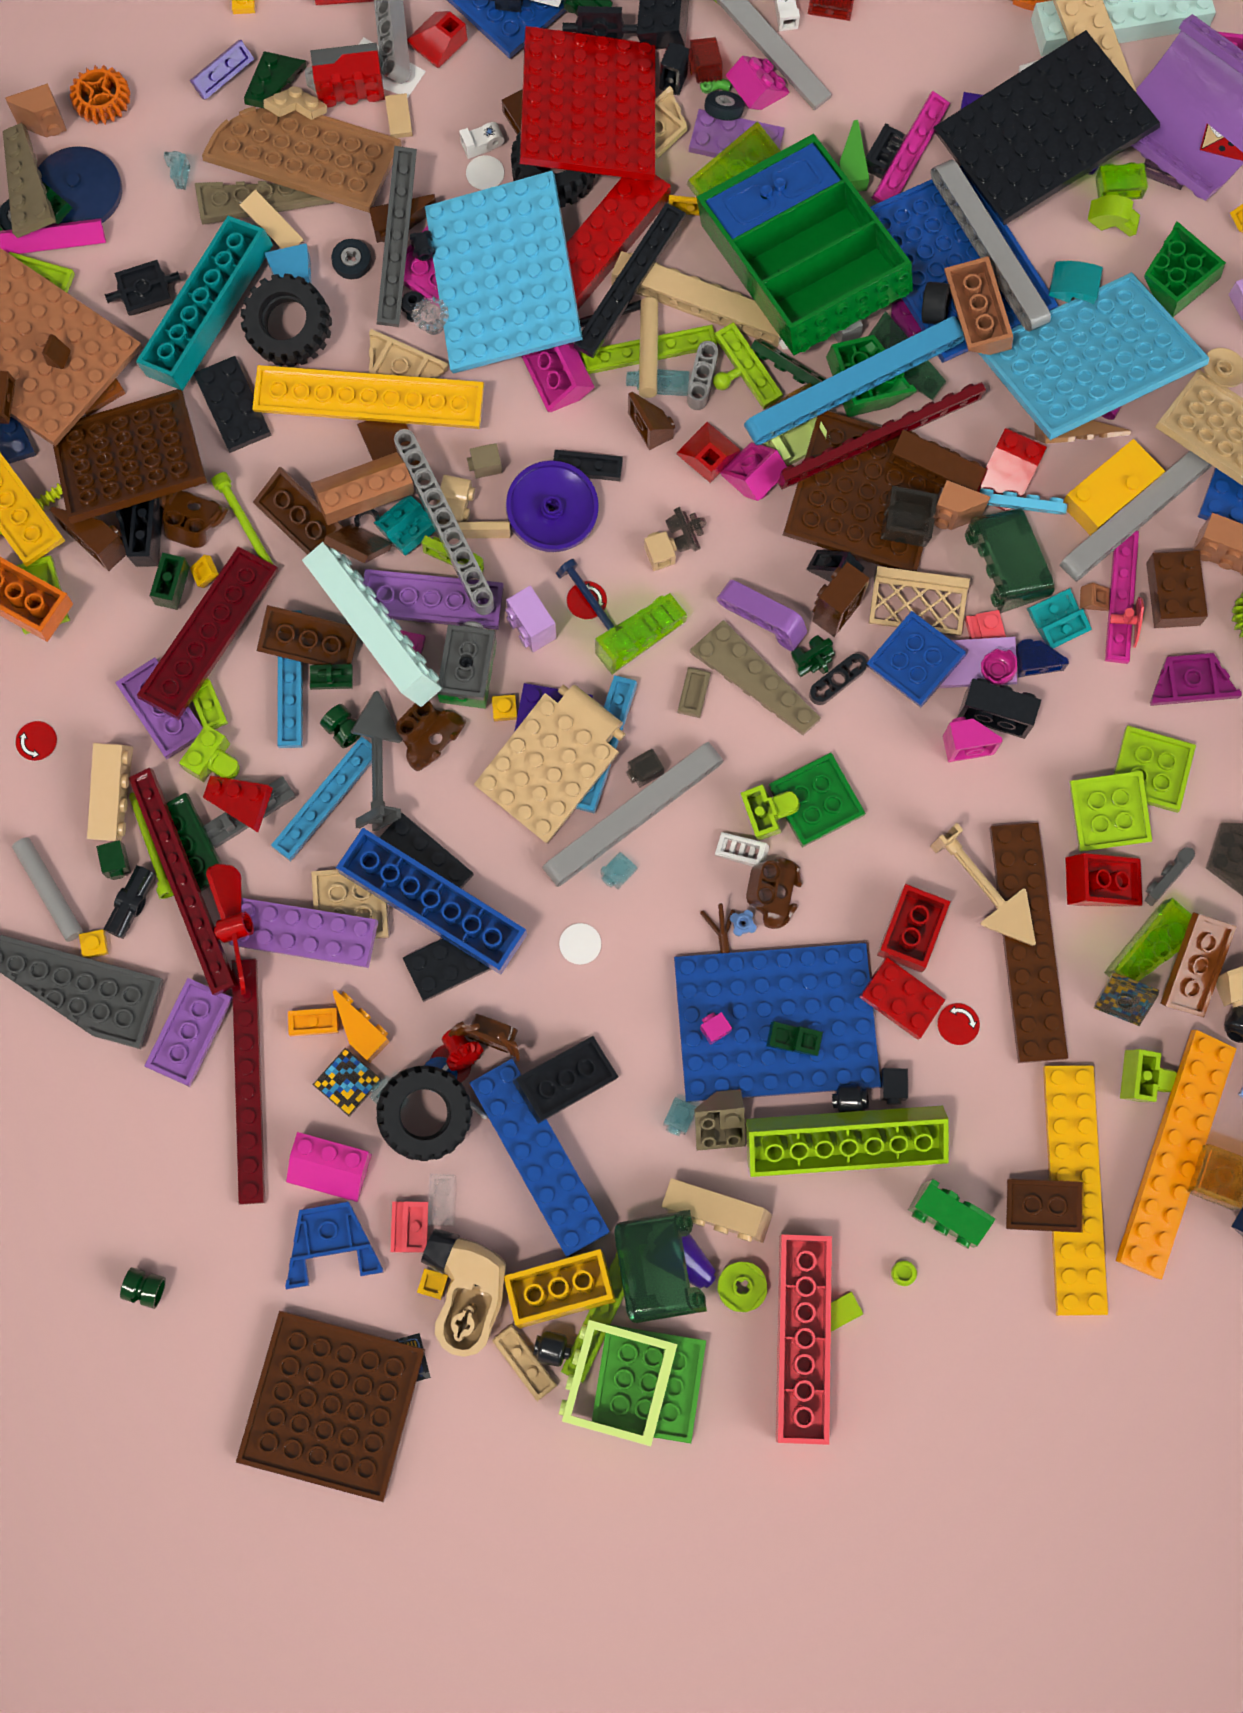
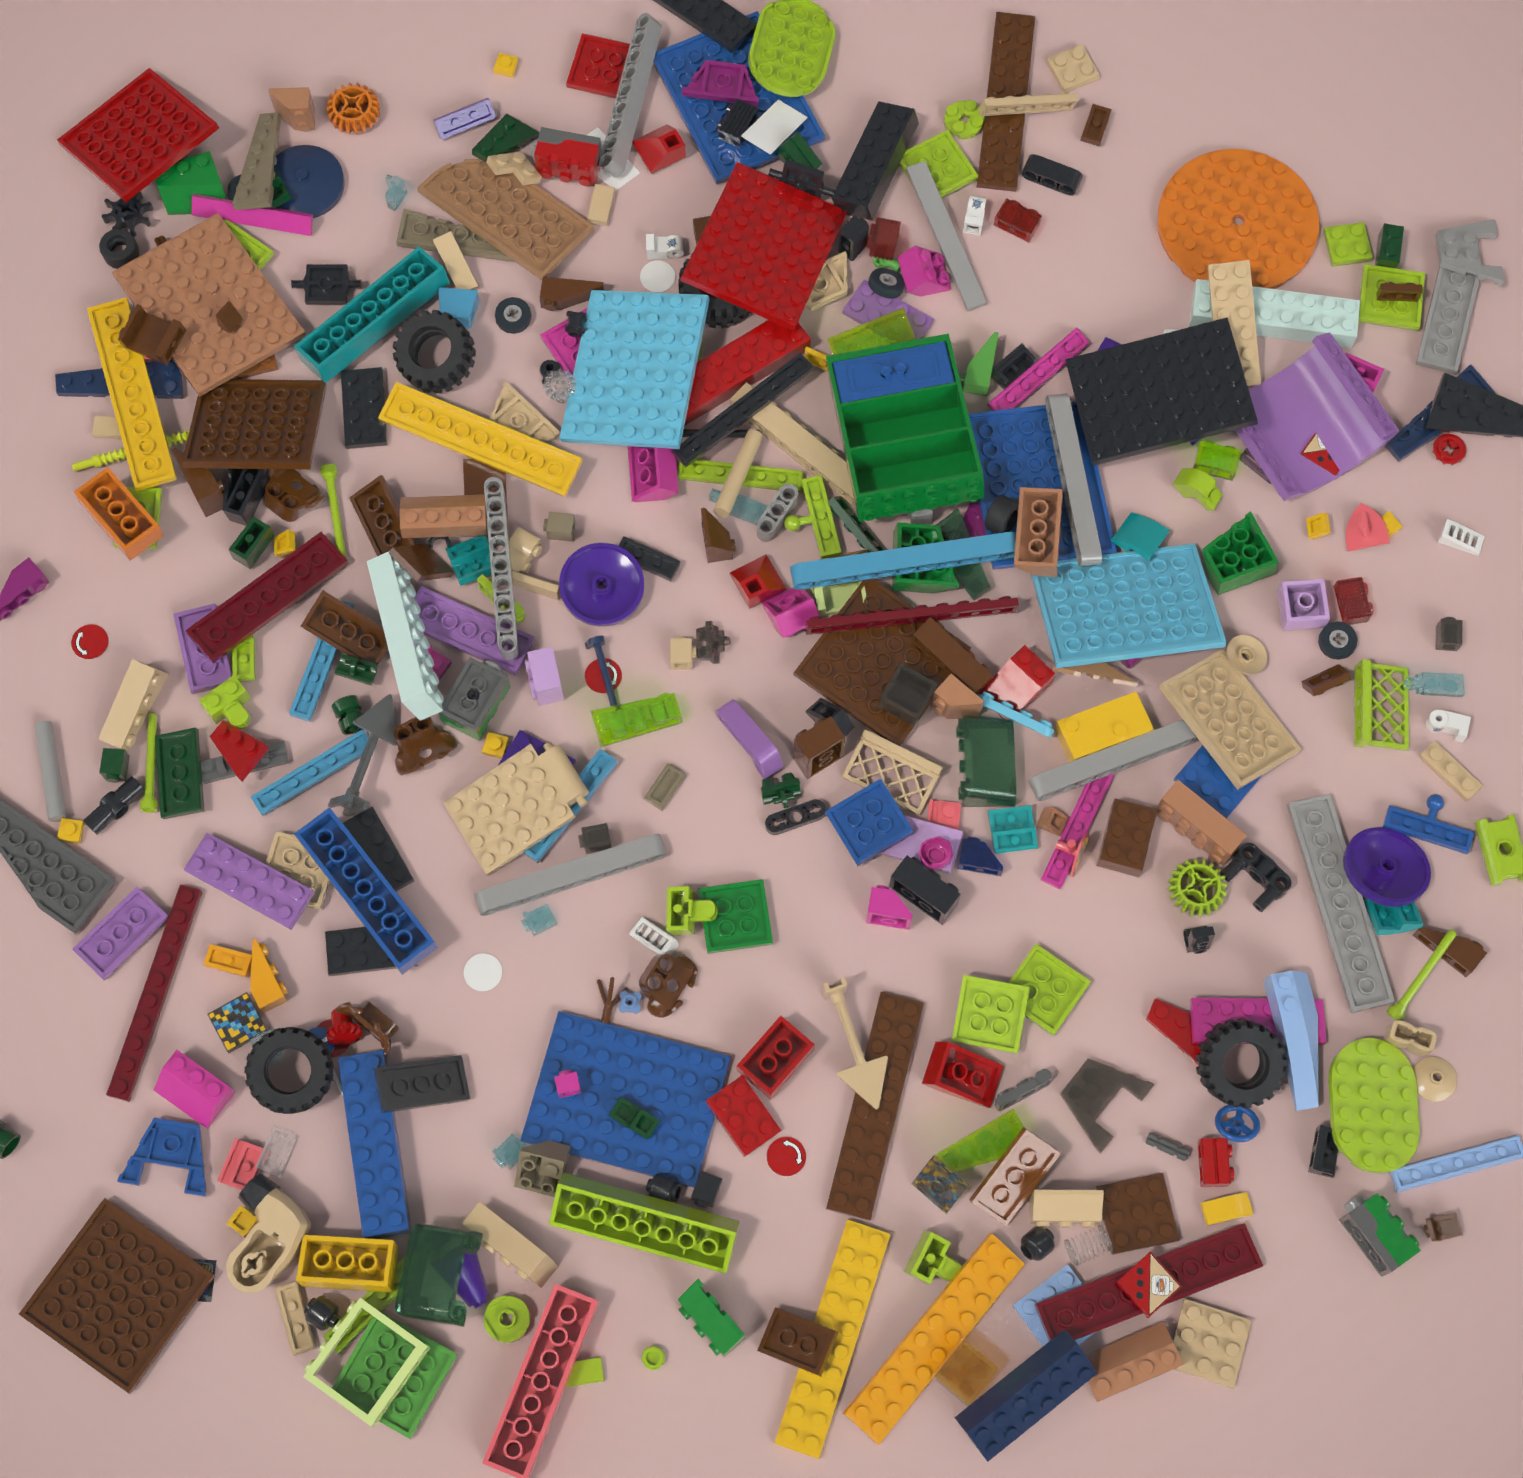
camera: 20 degrees right, 5 degrees down
dark red plate [128,768,237,995] -> none
red piece [206,864,254,995] -> none
dark grey plate [376,146,417,327] -> none
dark tan wing [690,620,821,735] -> none
magenta wing [1150,653,1242,706] -> none

